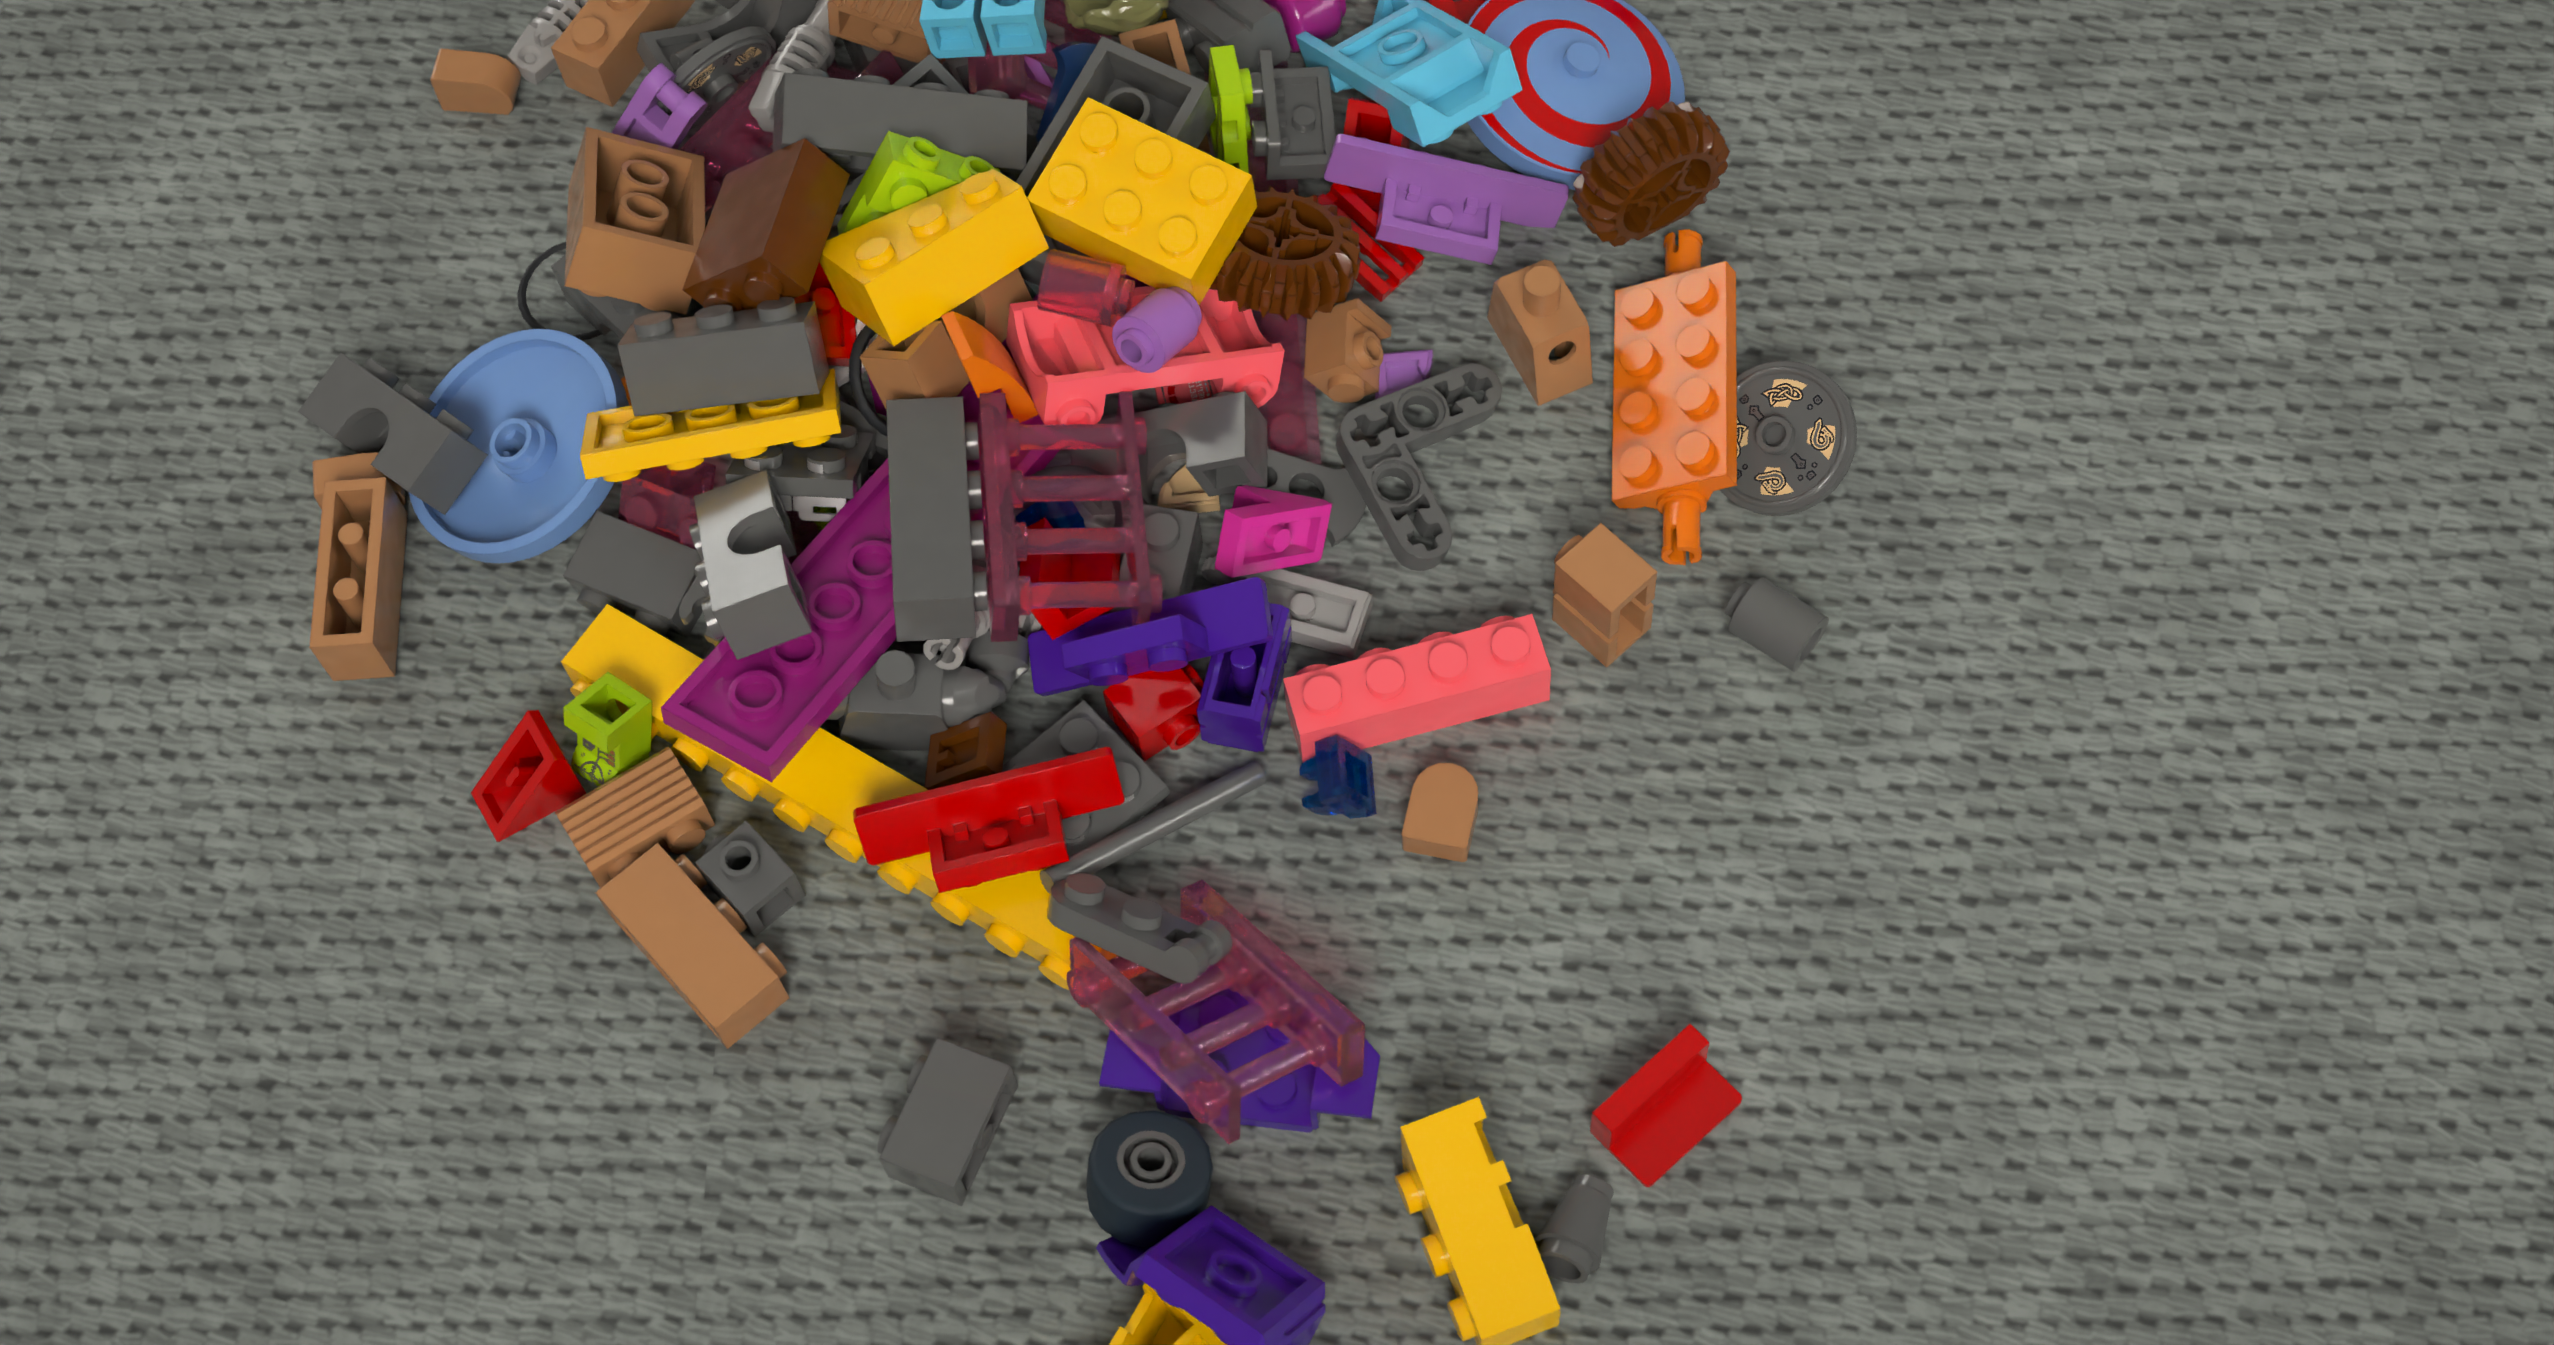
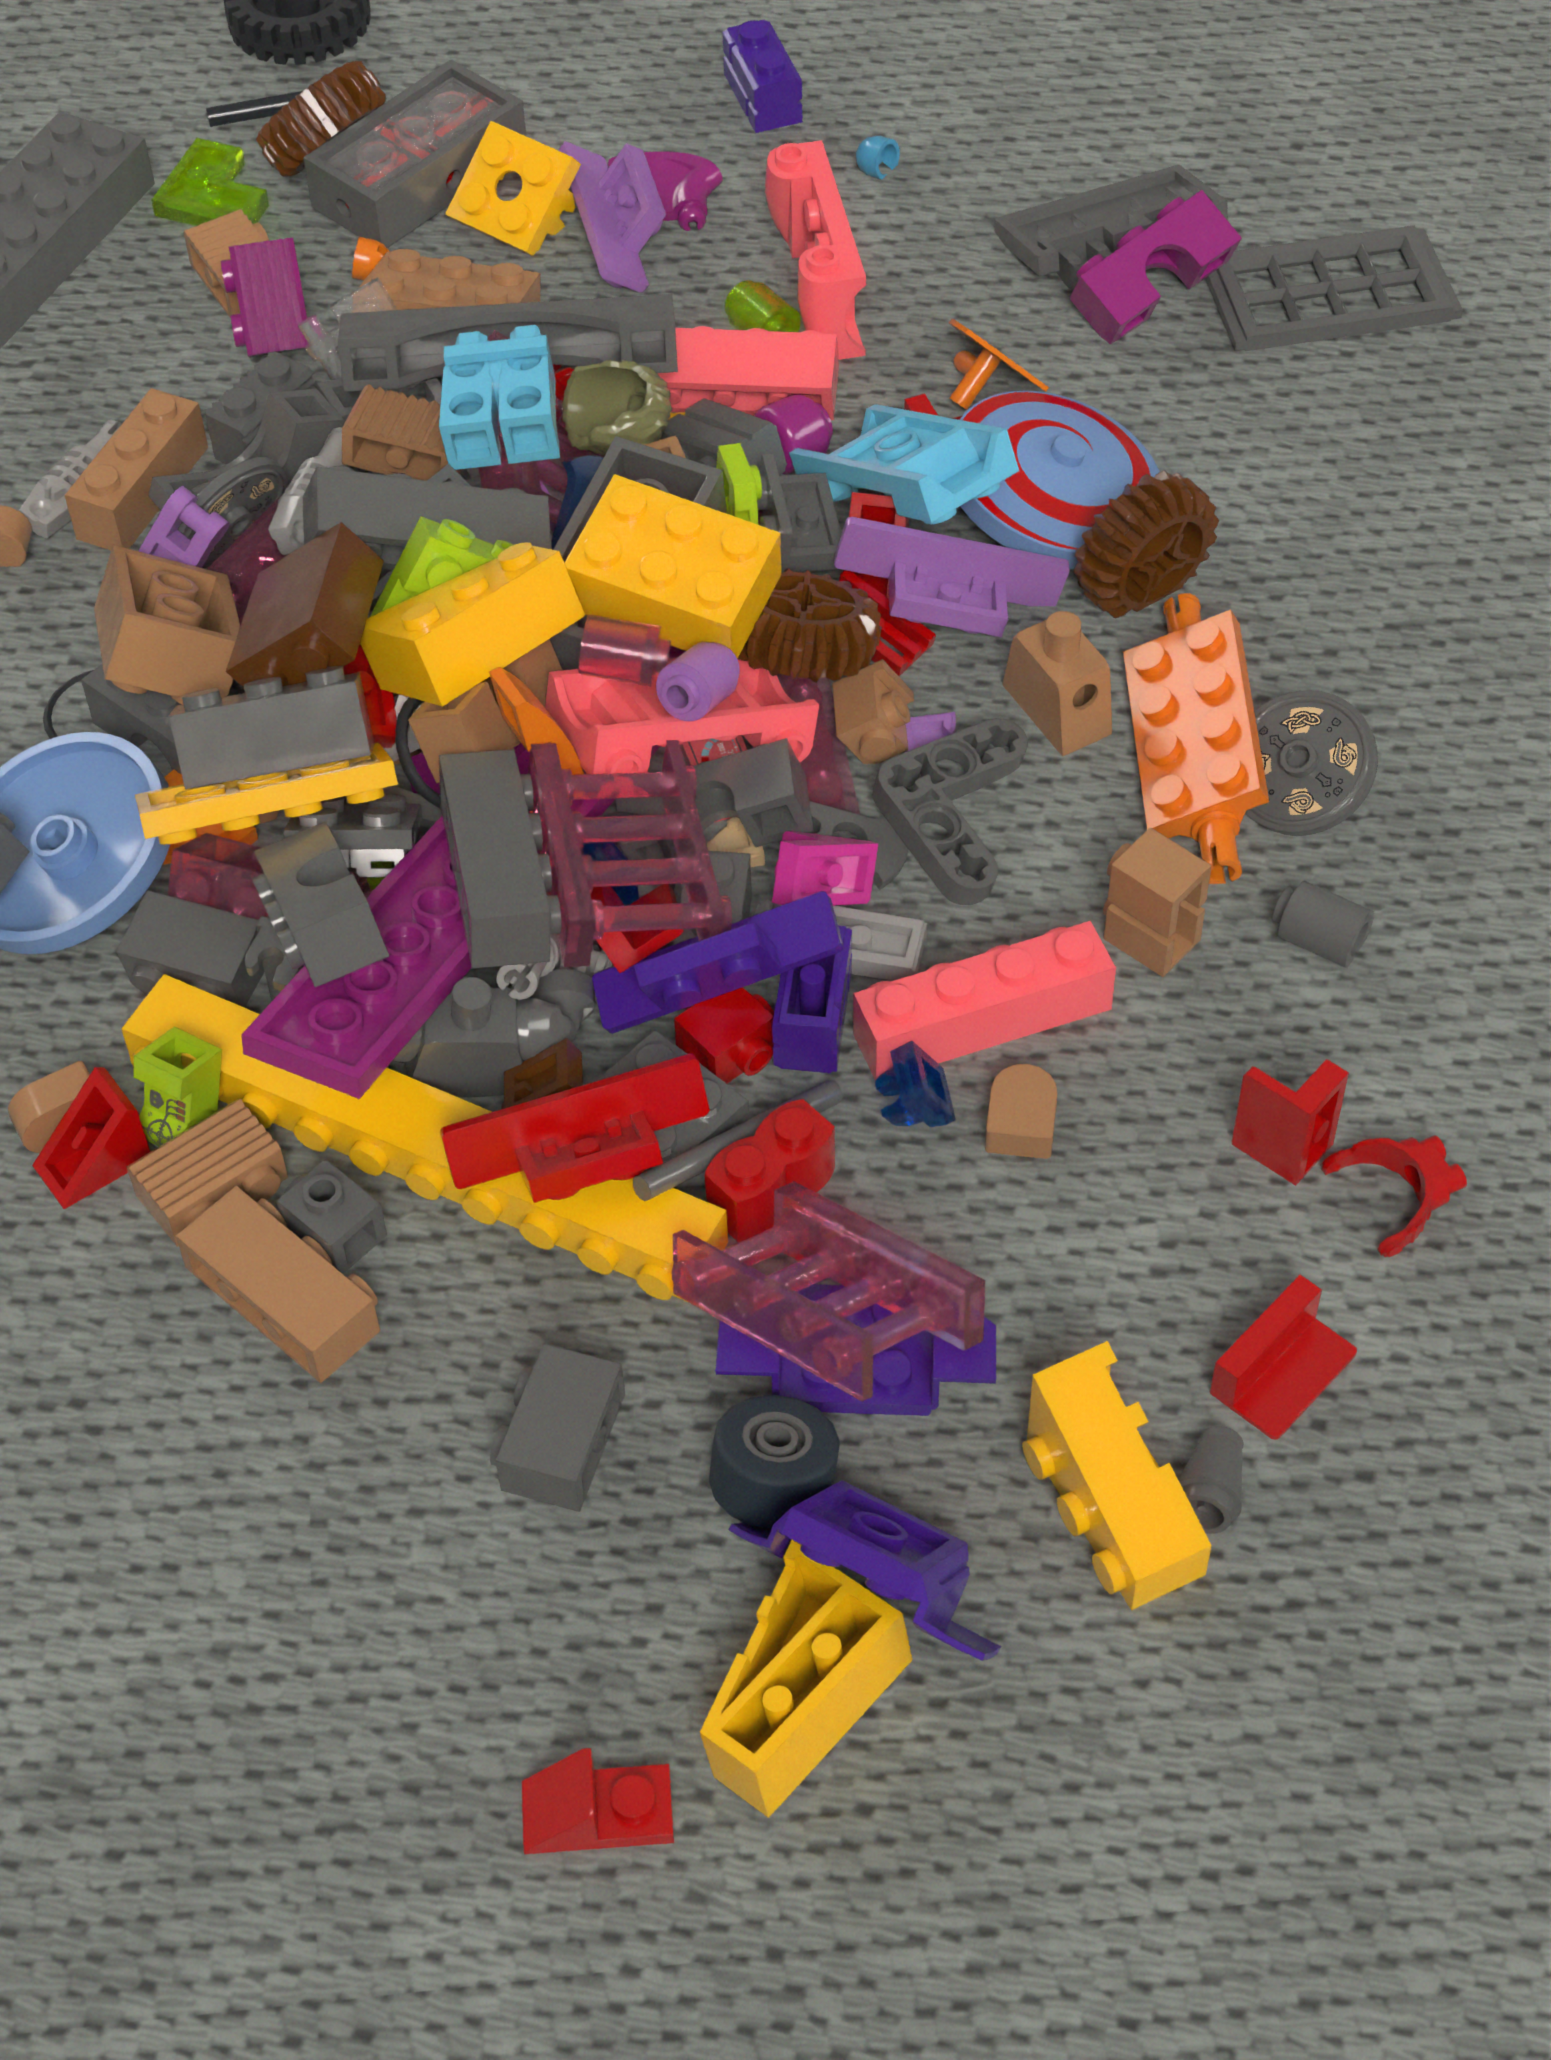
camera: 10 degrees left, 10 degrees down
dark grey plate [1047,873,1232,984] -> none
none -> medium nougat piece [8,1061,90,1153]
none -> red brick [705,1099,835,1243]
none -> red panel [1232,1059,1349,1186]
none -> red helmet [1322,1135,1467,1257]

